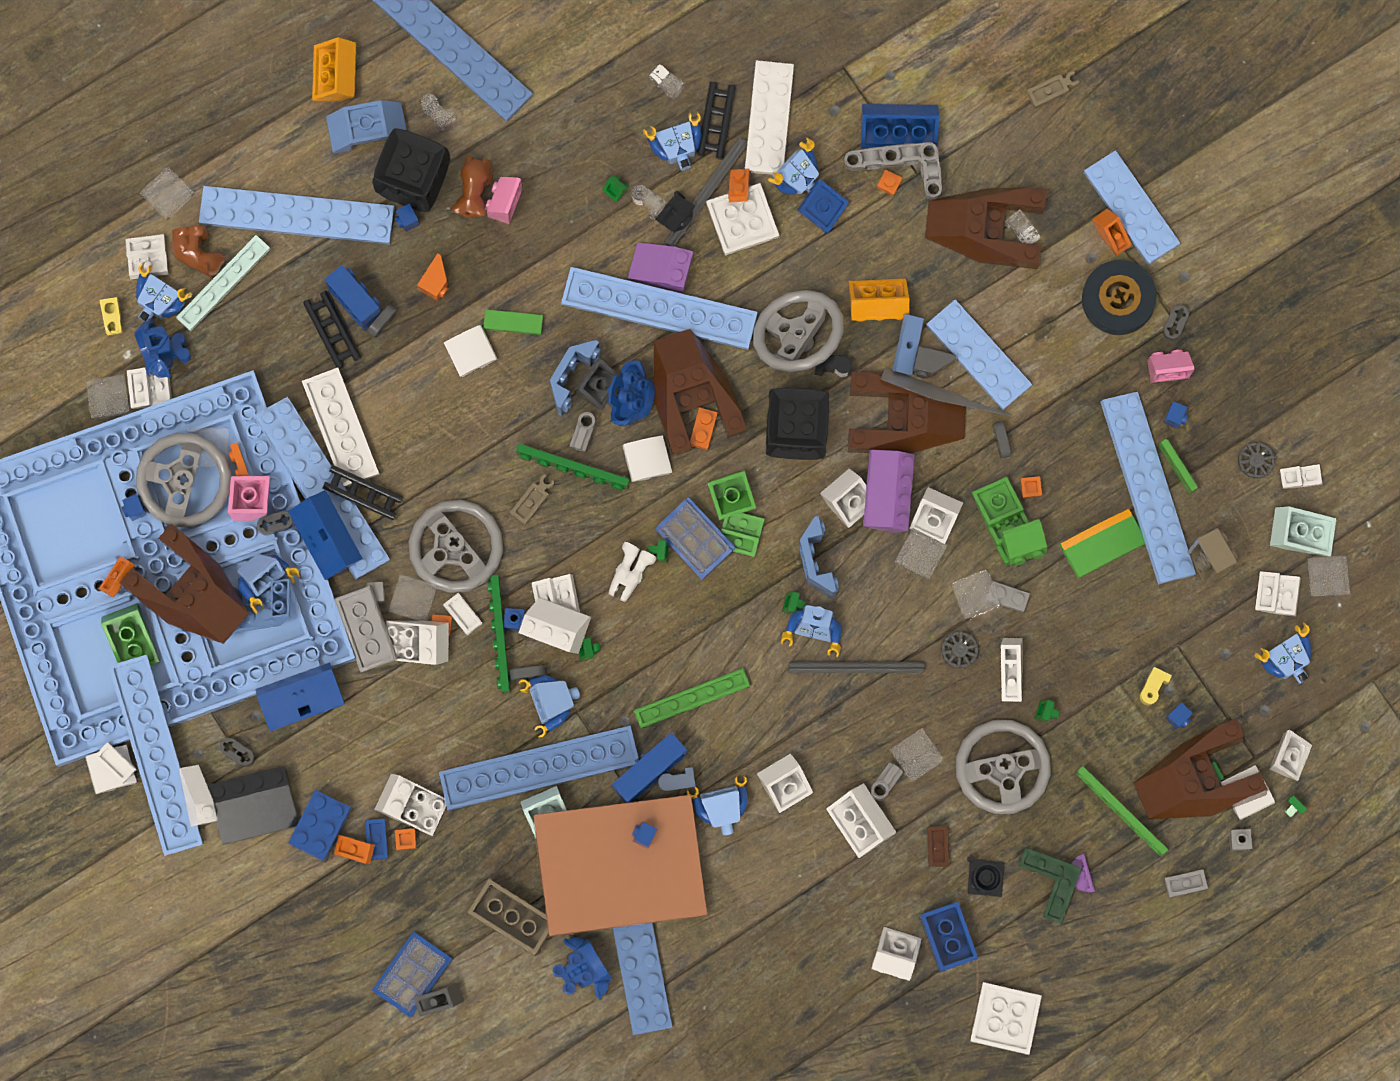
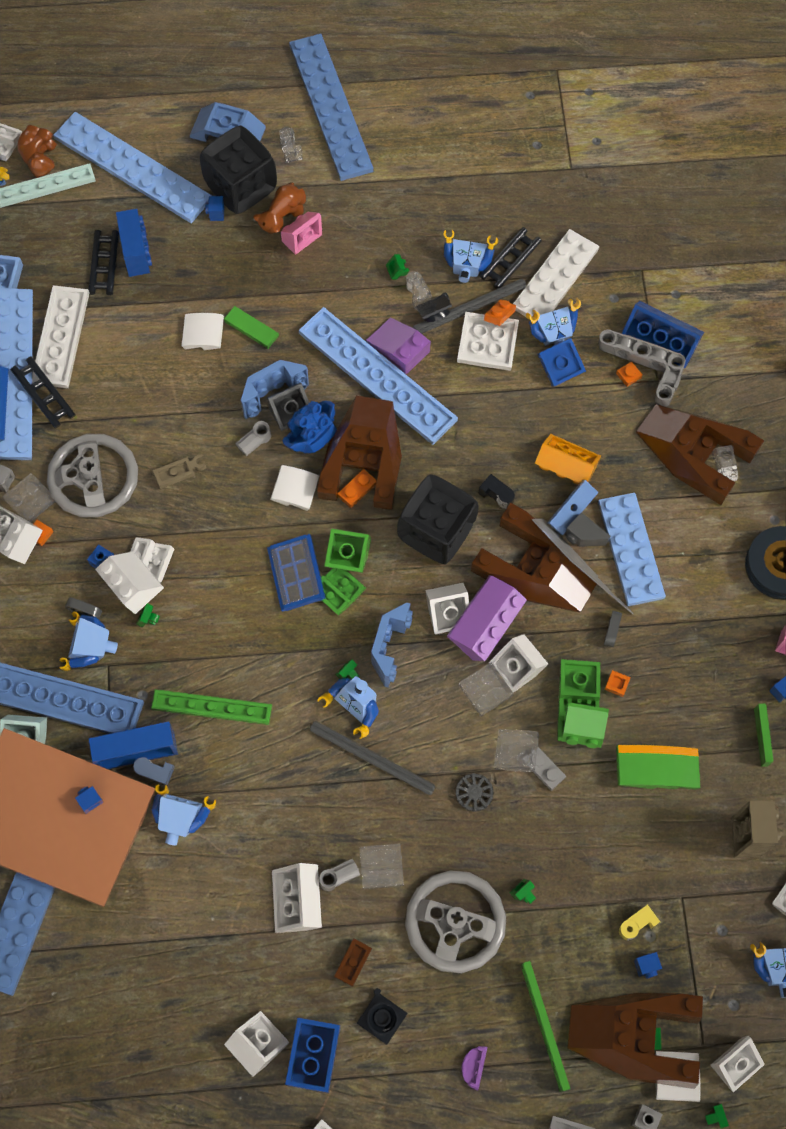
camera: 30 degrees right, 10 degrees down
clear plate [140,167,195,220] -> none
light orange slope [312,37,356,101] -> none
dark grey beam [368,304,398,338] -> none
orange slope [417,253,449,301] -> none
white tile [443,593,483,636] -> none
green plate [487,575,510,694] -> none
green plate [516,444,630,491] -> none
white piece [609,542,657,602] -> none
clear leg [648,64,685,101] -> none
green tile [648,540,669,563] -> none
light grey piece [753,290,844,373] -> none
white slope [757,753,813,813] -> none
white slope [1001,638,1023,701] -> none
dark green plate [1019,847,1082,924] -> none
light blue plate [1100,391,1196,585] -> none

